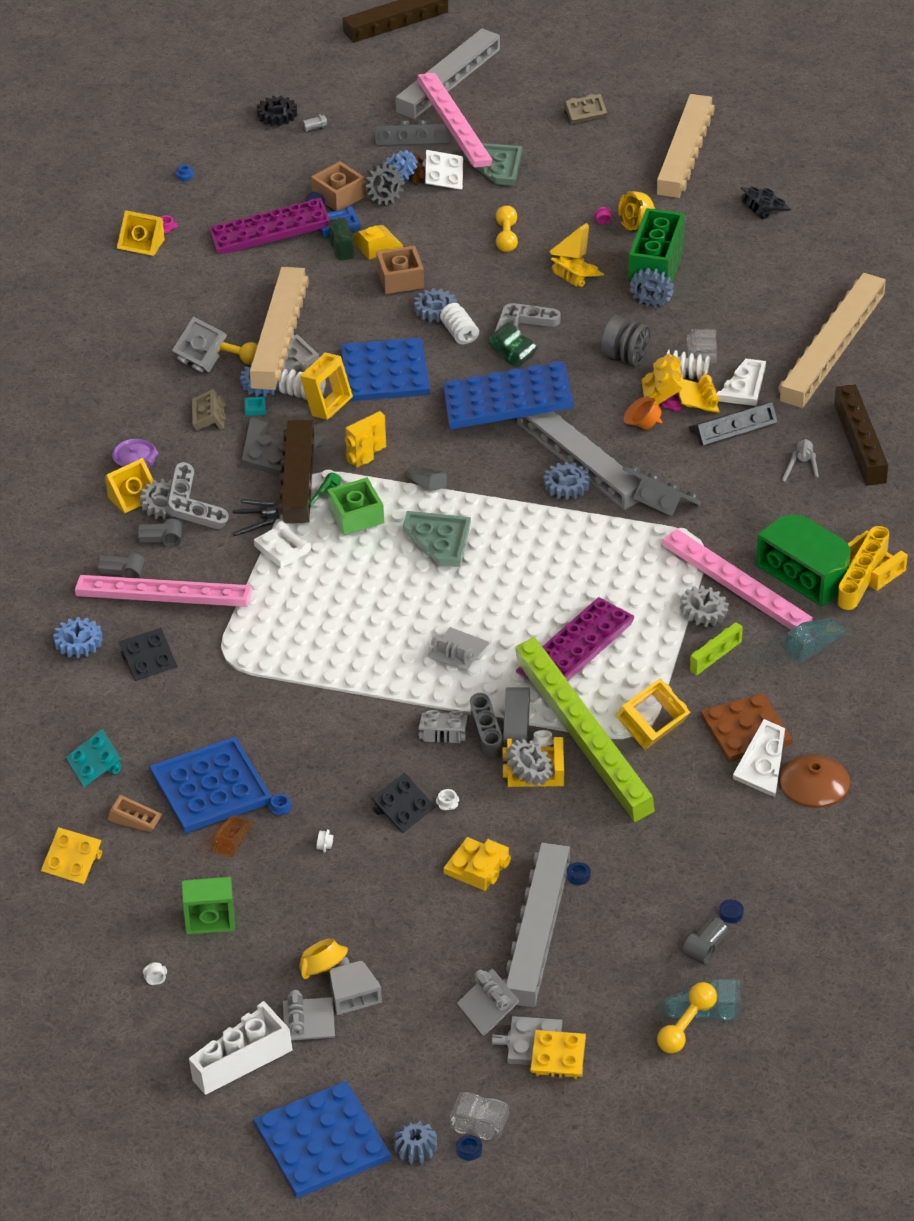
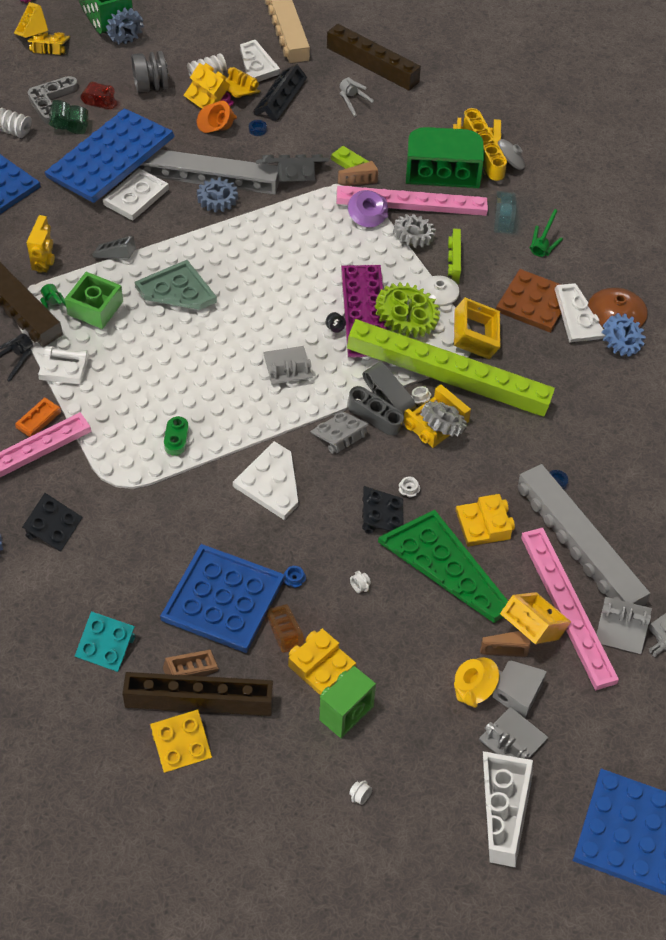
camera: 45 degrees left, 10 degrees up
clear brick [687,329,717,365] -> none
none -> orange plate [15,398,61,437]
none -> clear red piece [80,82,117,110]
none -> white plate [103,168,169,221]
none -> dark brown brick [122,672,273,716]
none -> green plate [164,416,189,456]
none -> white plate [233,441,298,520]
none -> clear blue tile [249,120,267,136]
none -> yellow plate [288,628,356,695]
none -> black bush [325,312,346,333]
none -> lime plate [331,146,369,169]
none -> medium nougat slope [338,161,378,186]
none -> medium lavender piece [348,190,388,227]
none -> lime gear [375,282,440,338]
none -> green wing [378,509,508,623]
none -> white dish [419,276,459,306]
none -> medium nougat slope [480,631,530,657]
none -> light grey dish [498,139,525,170]
none -> yellow window [500,592,571,644]
none -> bright pink plate [521,528,619,690]
none -> green plant [529,209,563,257]
none -> medium blue gear [601,313,646,357]

